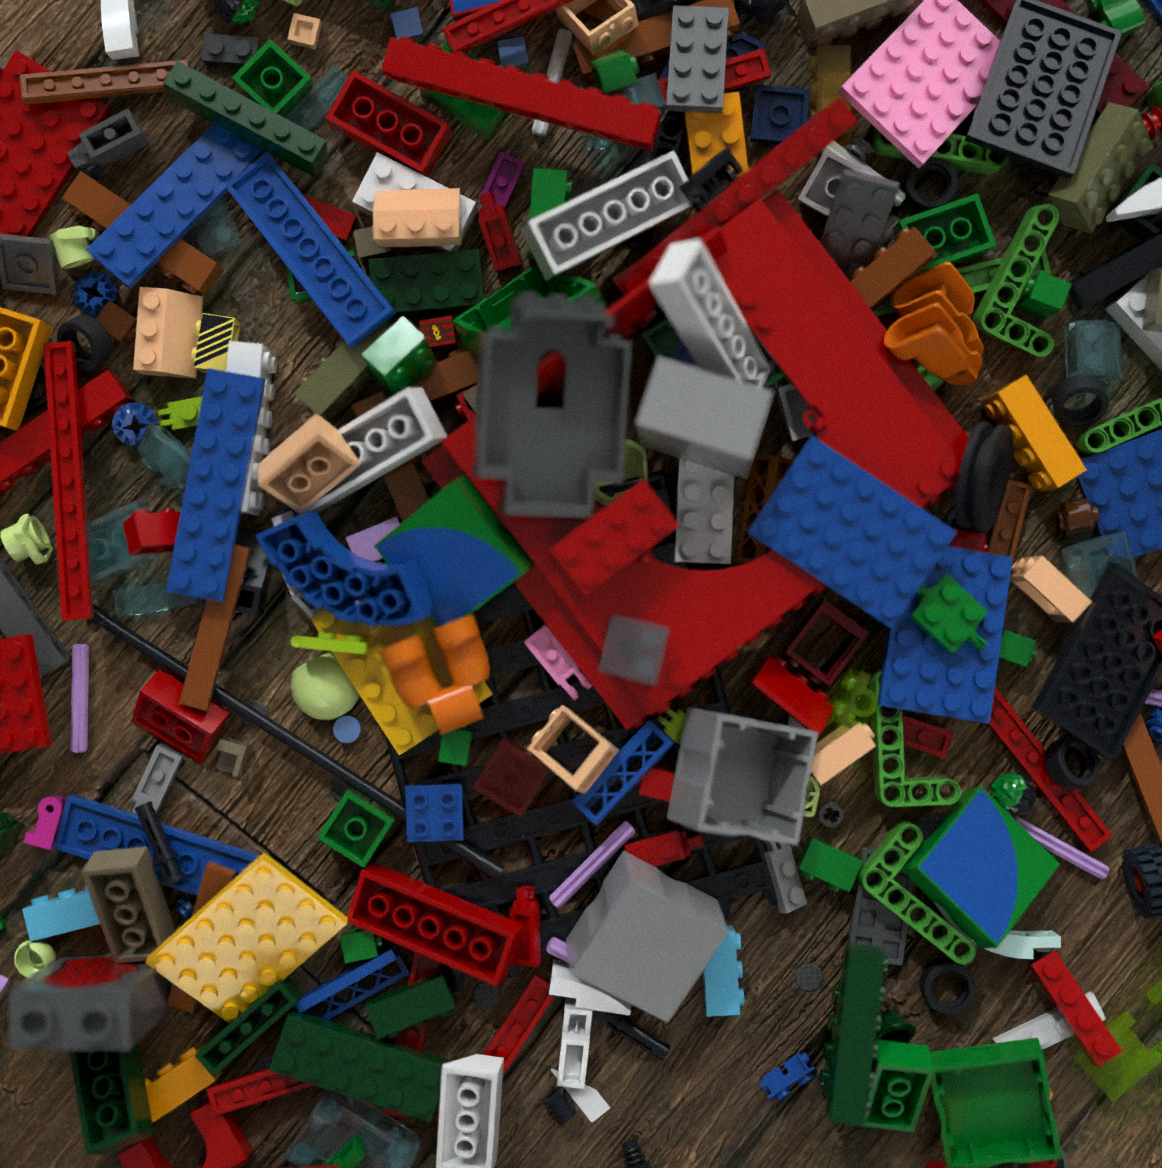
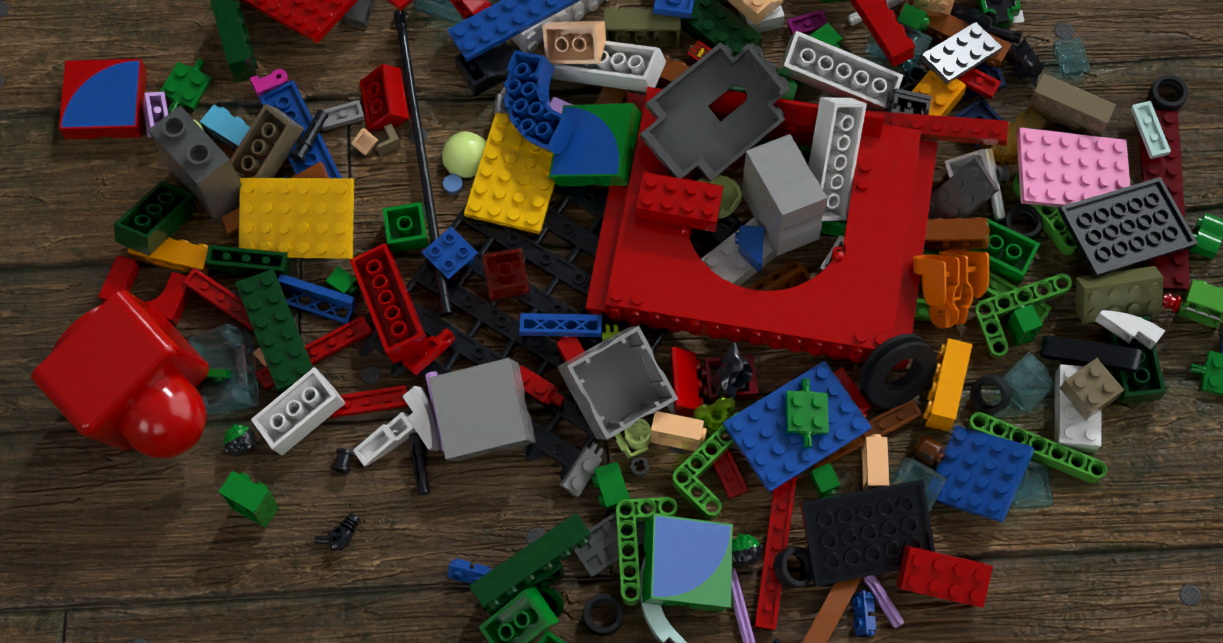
camera: 50 degrees right, 20 degrees down
lavender axle [70,644,89,753] -> none
clear light blue tile [113,581,200,618] -> none
dark orange tile [179,544,252,711] -> none
lime hinge [290,632,370,654] -> none
green brick [362,317,437,396] -> none
dark green brick [365,970,458,1039] -> none
orange piece [379,614,490,735] -> none
green brick [438,725,473,766] -> none
red hinge [478,191,522,272] -> none
bright pink hinge [524,624,592,701] -> none
light nougat window [527,705,619,794] -> none
lavender axle [549,821,635,908] -> none
white sticker [551,1068,610,1122] -> none
clear light blue slope [598,615,669,685] -> none
medium azure brick [702,925,744,1017] -> none
blue plate [747,436,957,628] -> none
none -> light nougat plate [351,128,379,156]
none -> black hair [710,342,753,403]
none -> blue slope [735,225,764,272]

